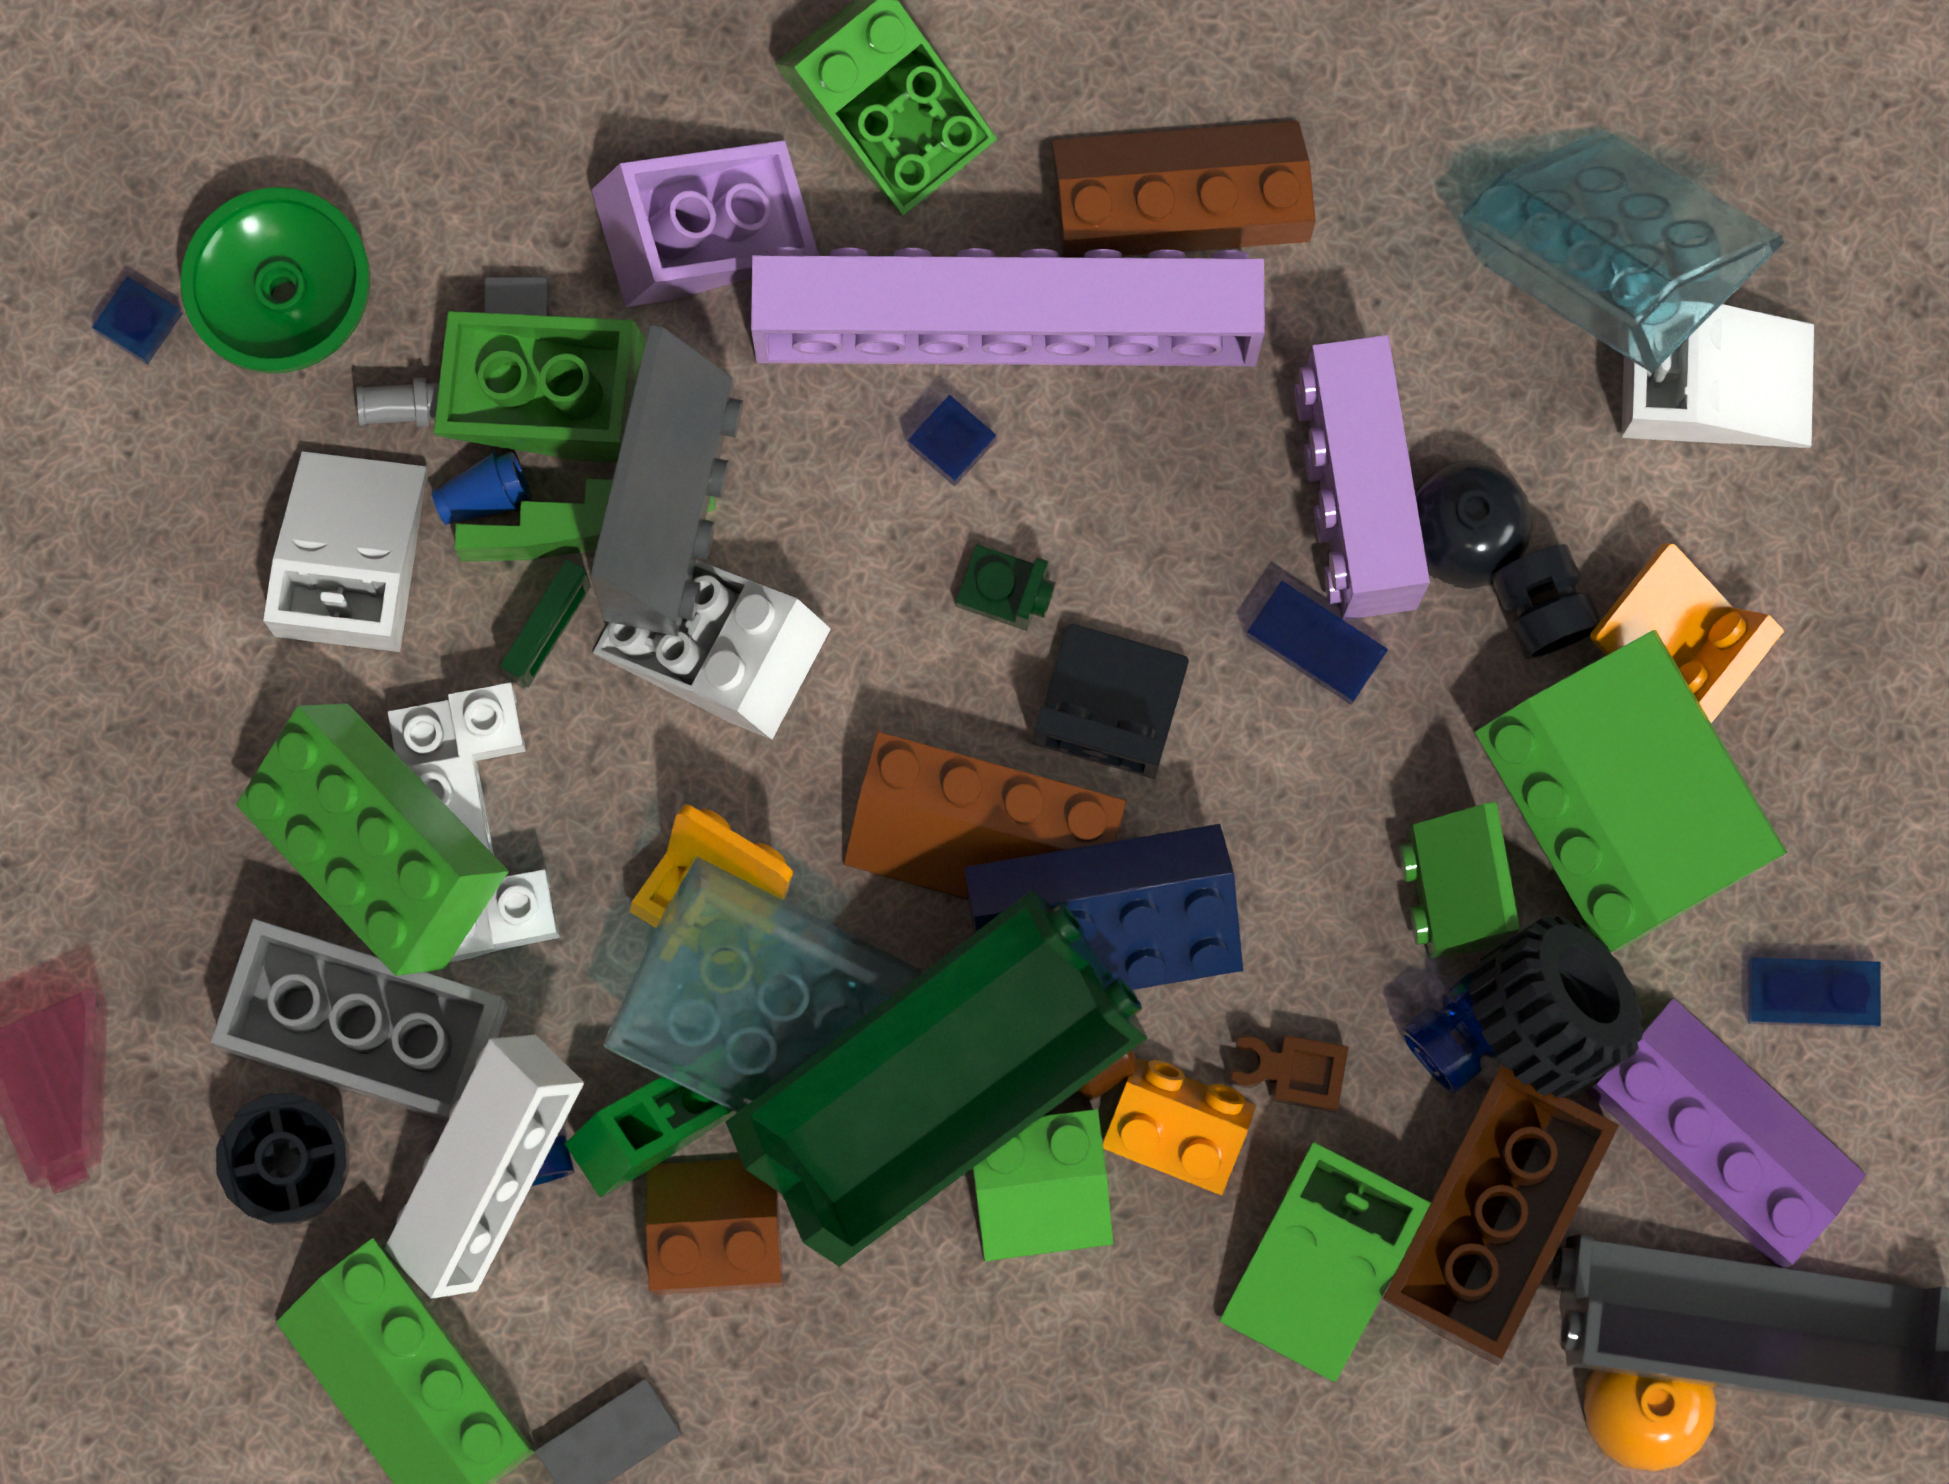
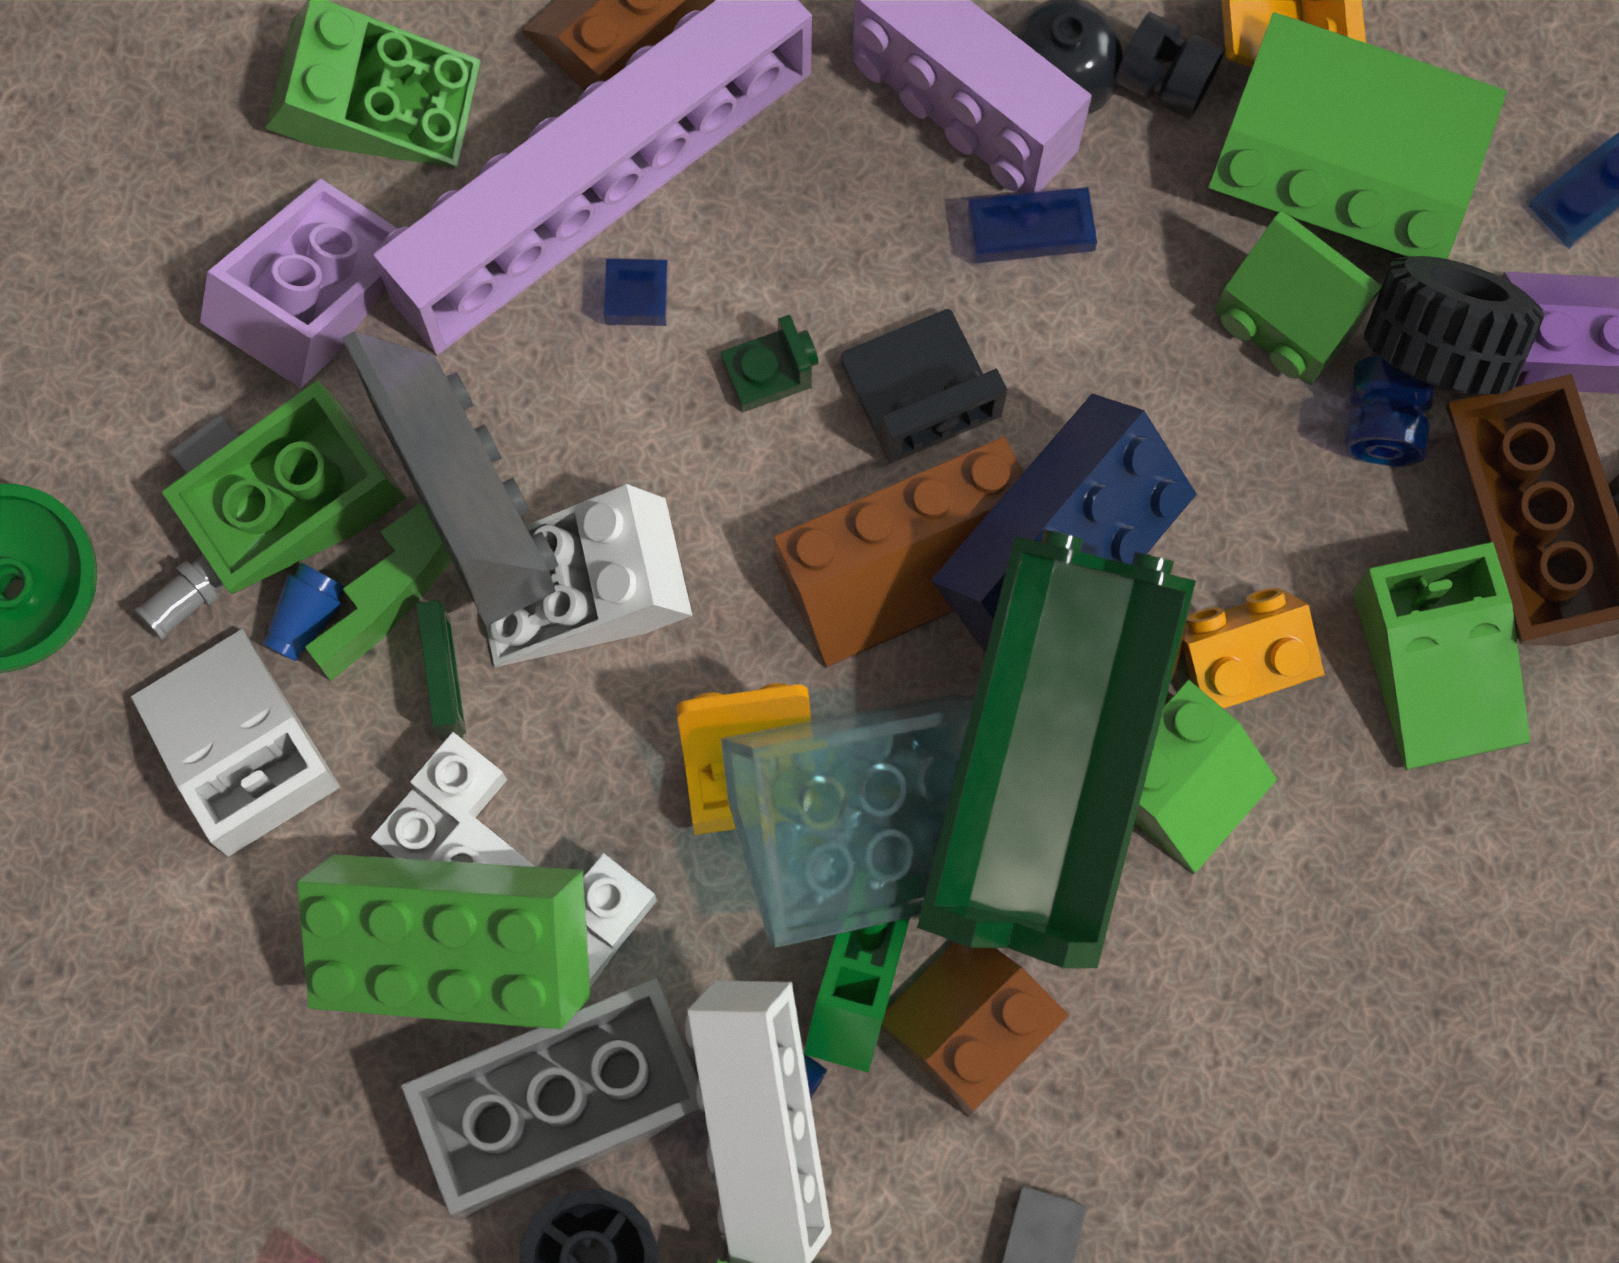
camera: 40 degrees left, 5 degrees down
reddish brown plate [1230,1035,1349,1113] -> none

